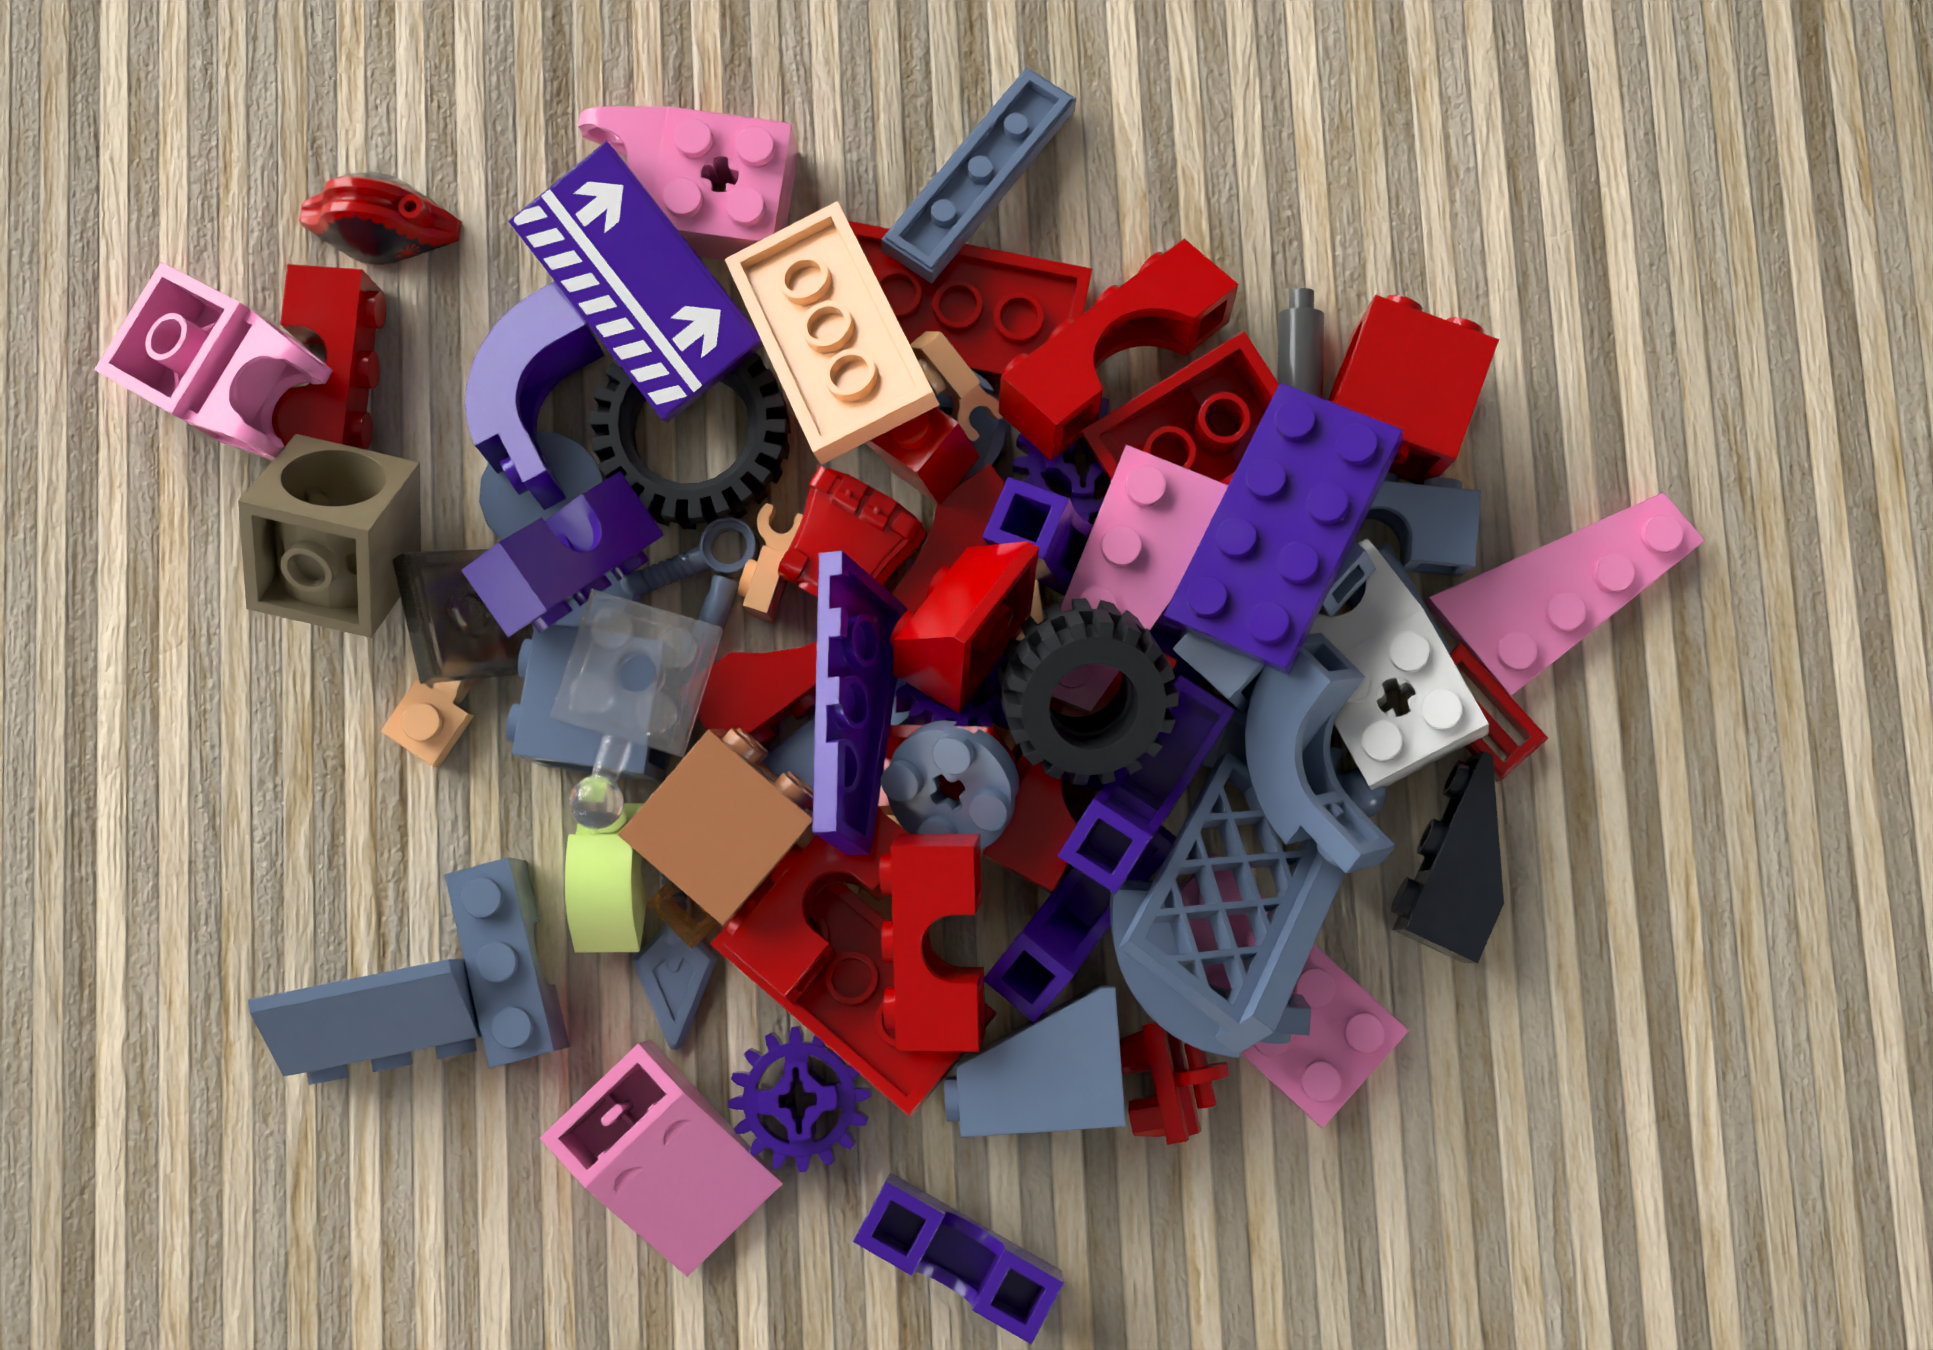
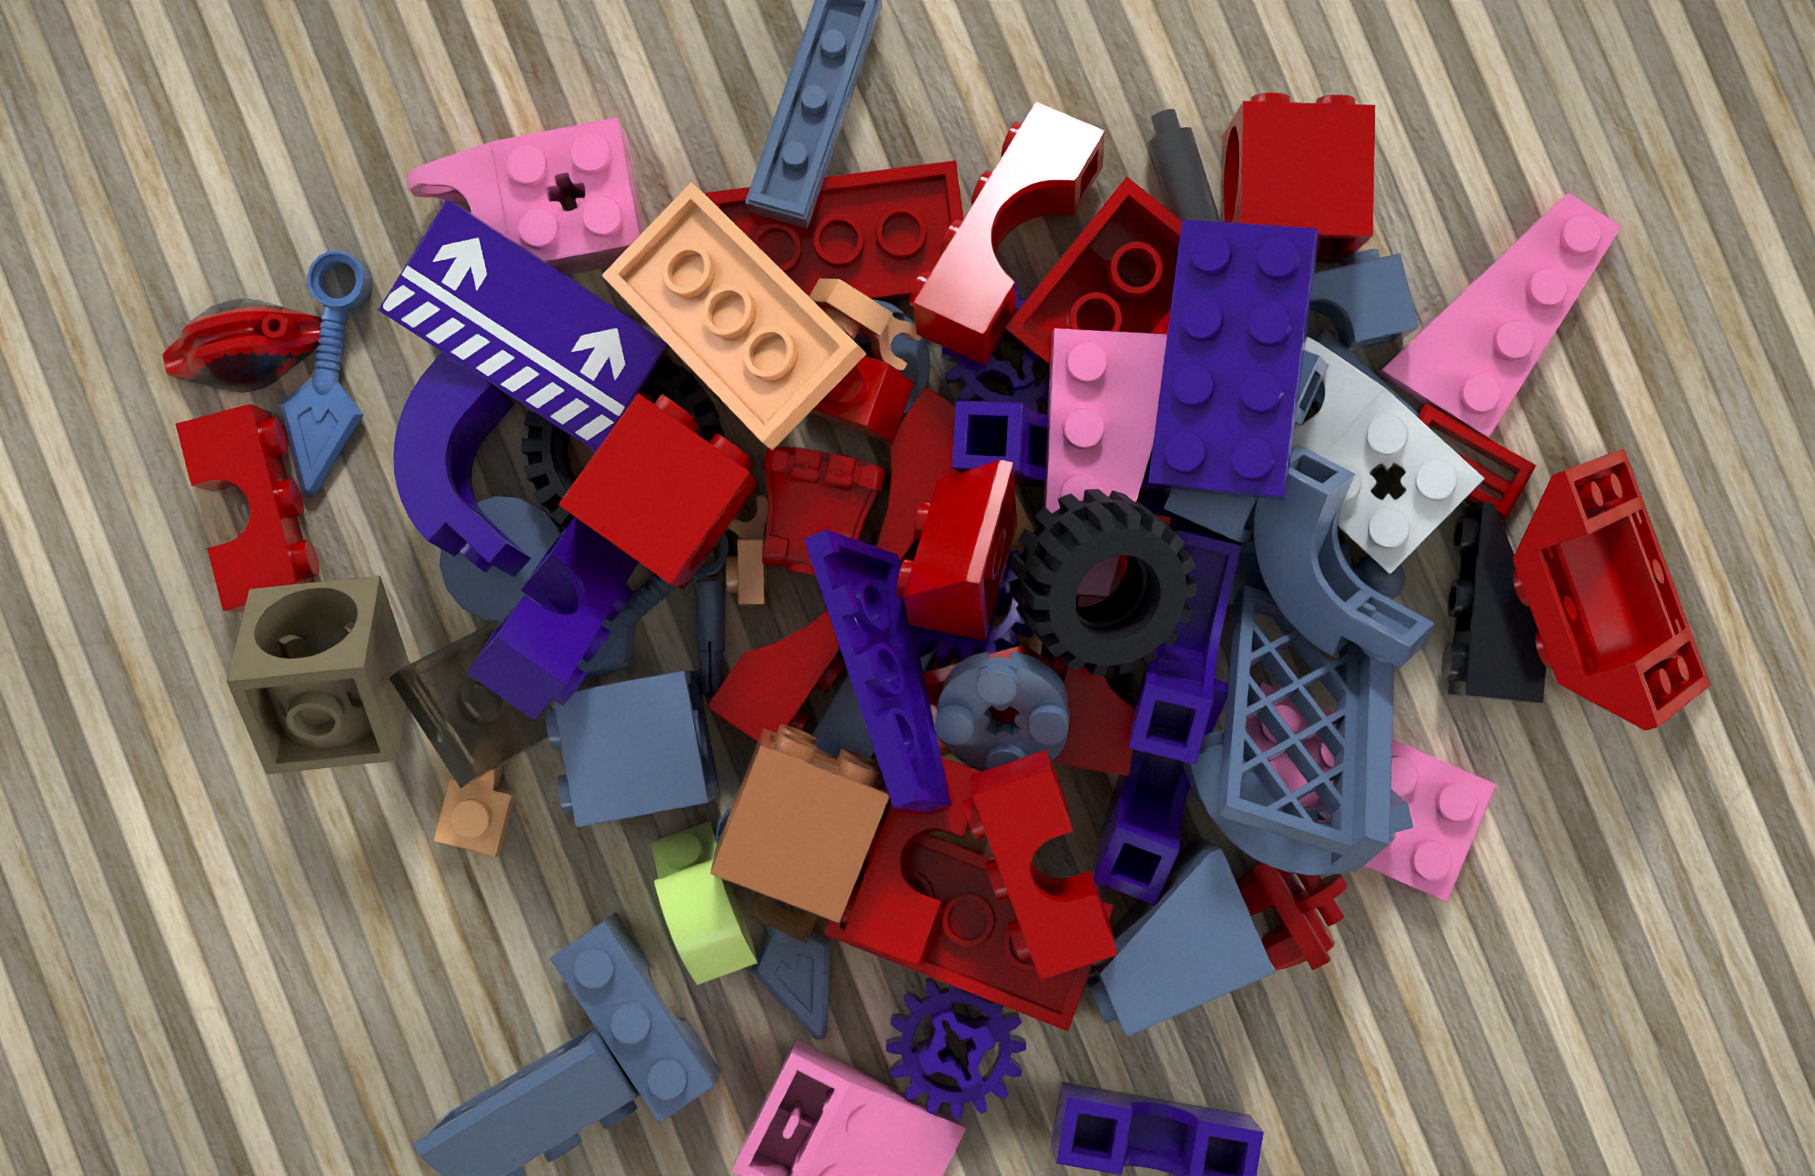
camera: 25 degrees left, 5 degrees up
bright pink brick [94,262,333,460] -> none
clear plate [550,589,723,830] -> none
none -> medium blue piece [279,251,372,497]
none -> red brick [558,393,759,590]
none -> red slope [1512,448,1711,731]

